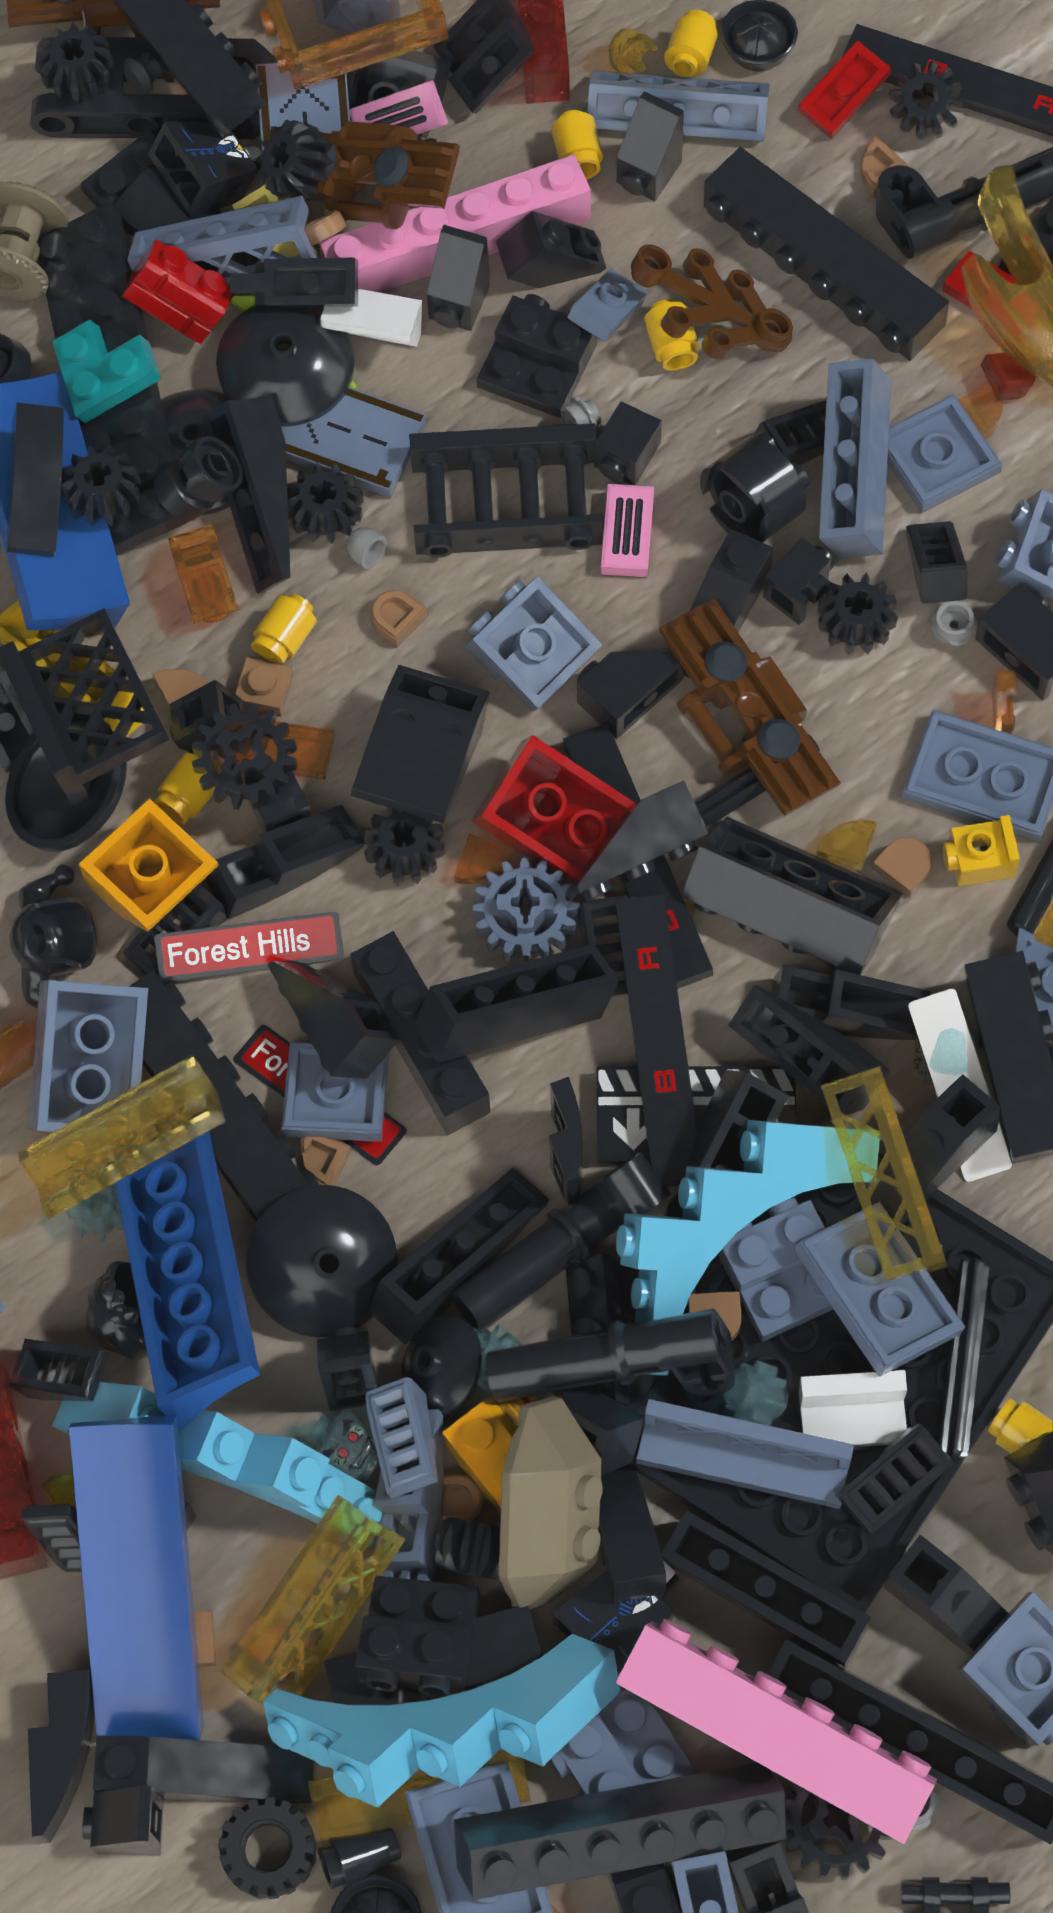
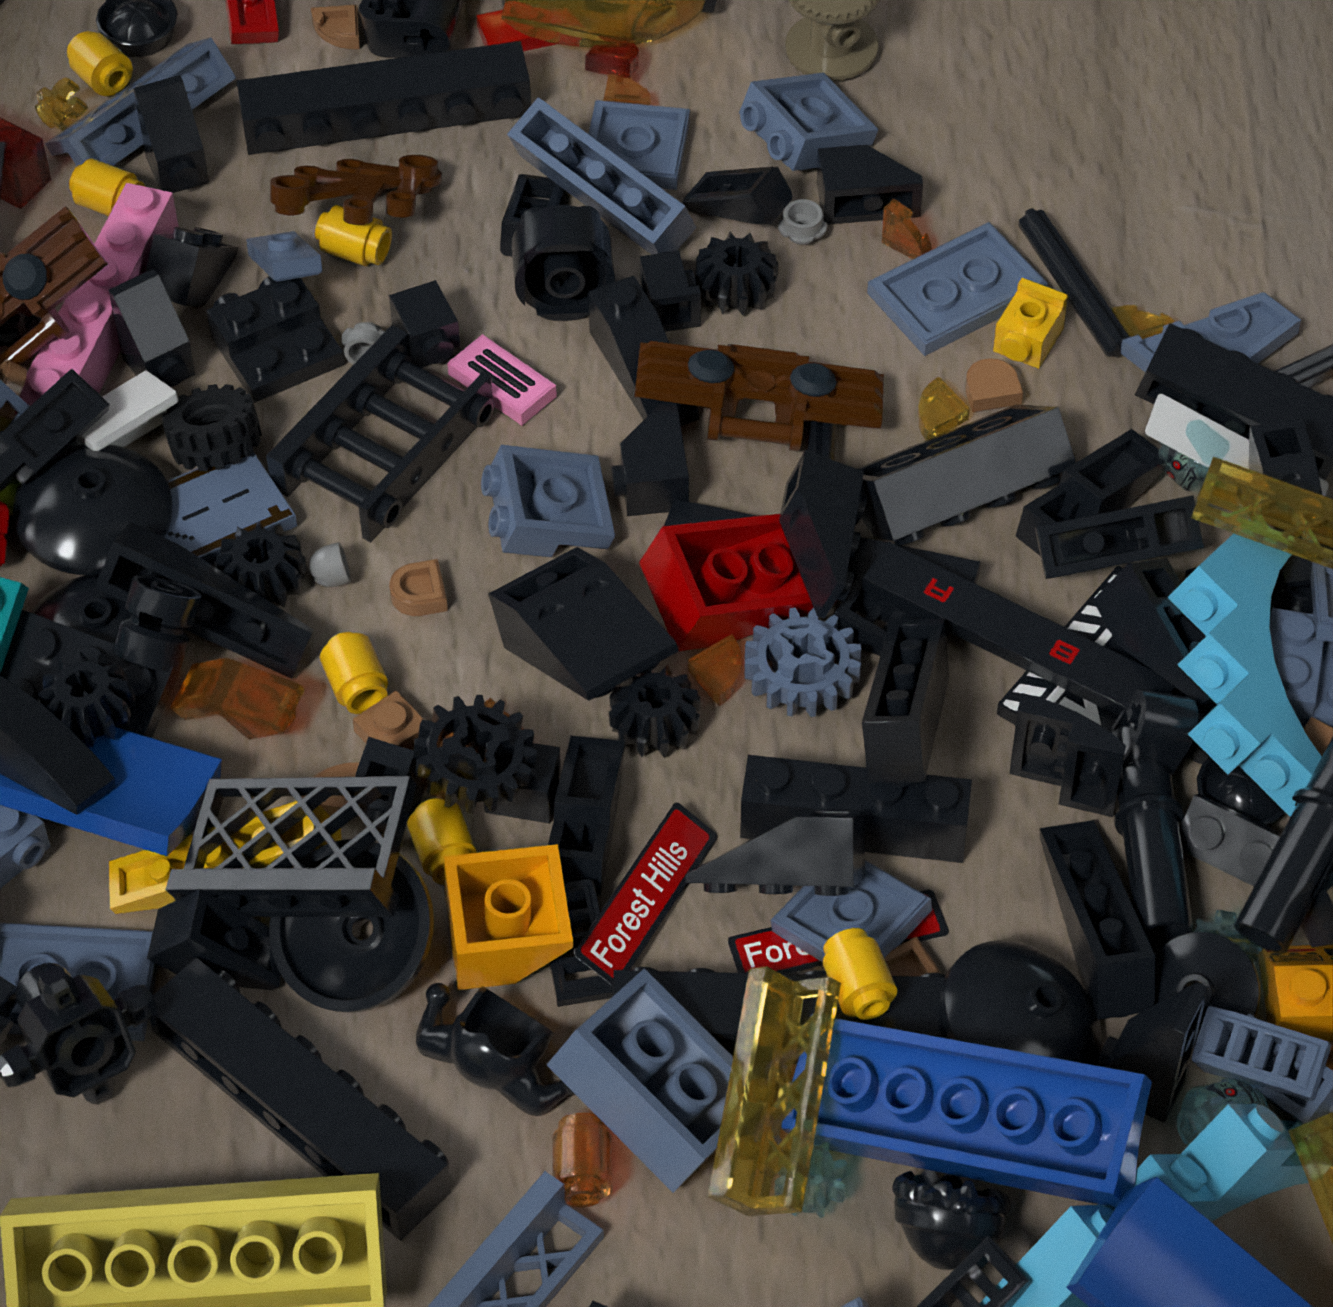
camera: 55 degrees left, 15 degrees down
none -> black tyre [162,384,262,471]
none -> yellow brick [823,928,897,1020]

